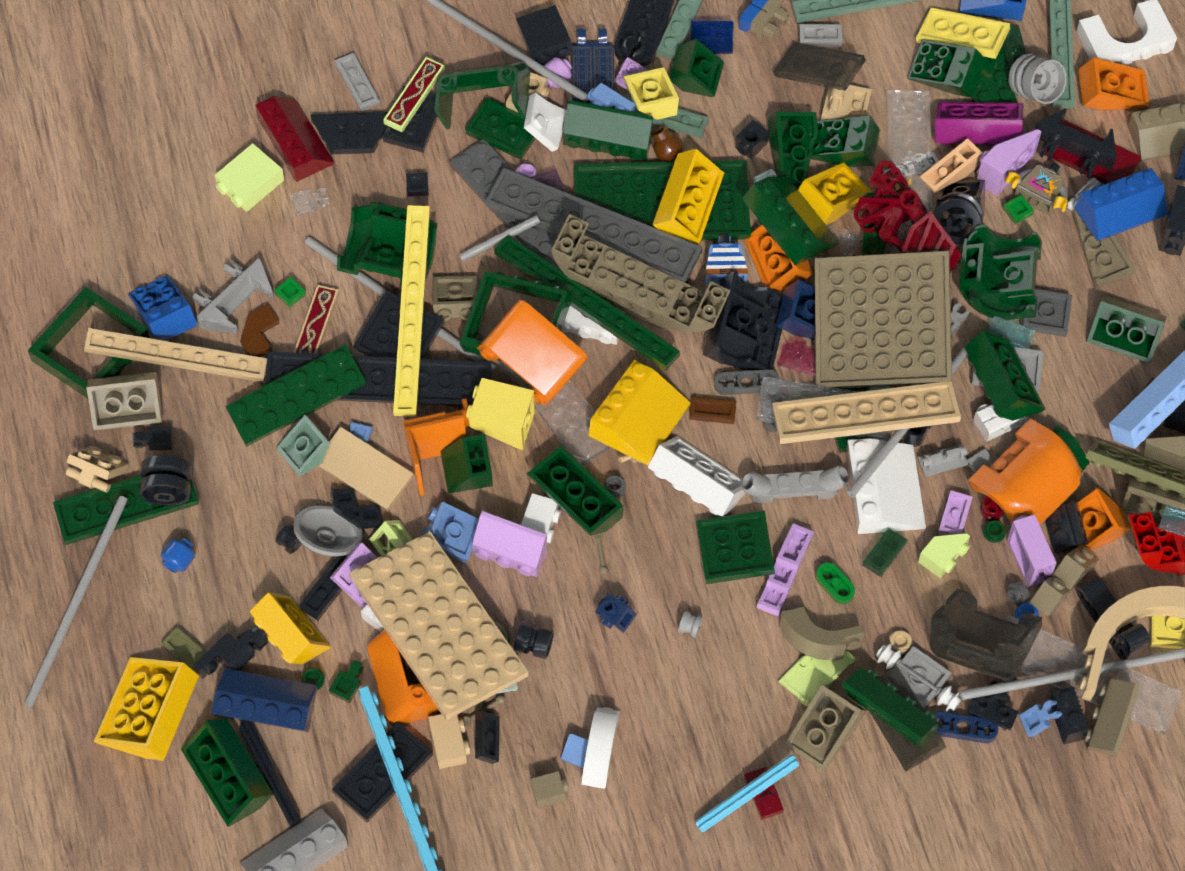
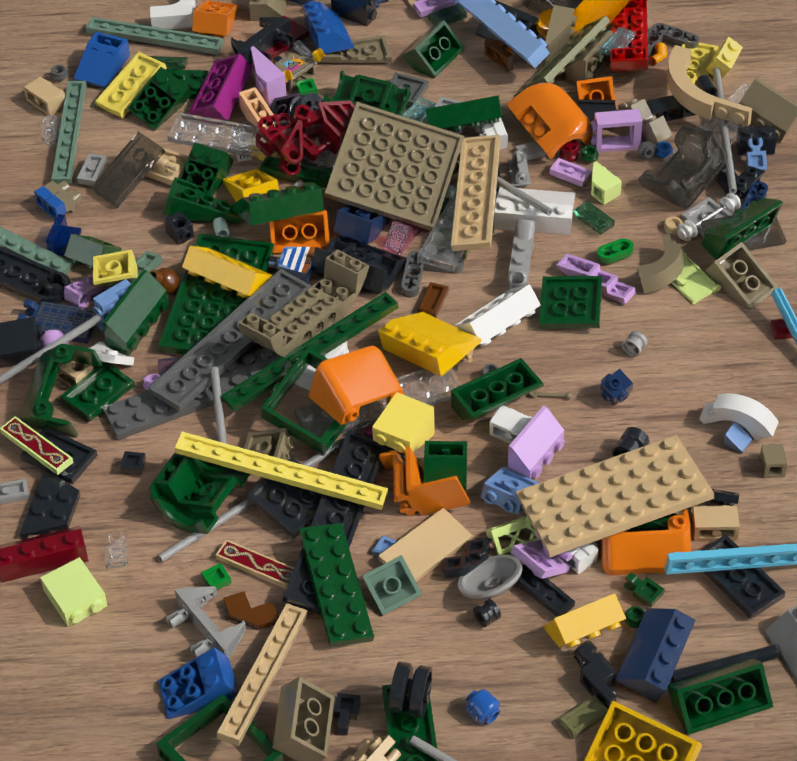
camera: 75 degrees left, 15 degrees down
light grey wheel [1009,53,1067,104] -> none

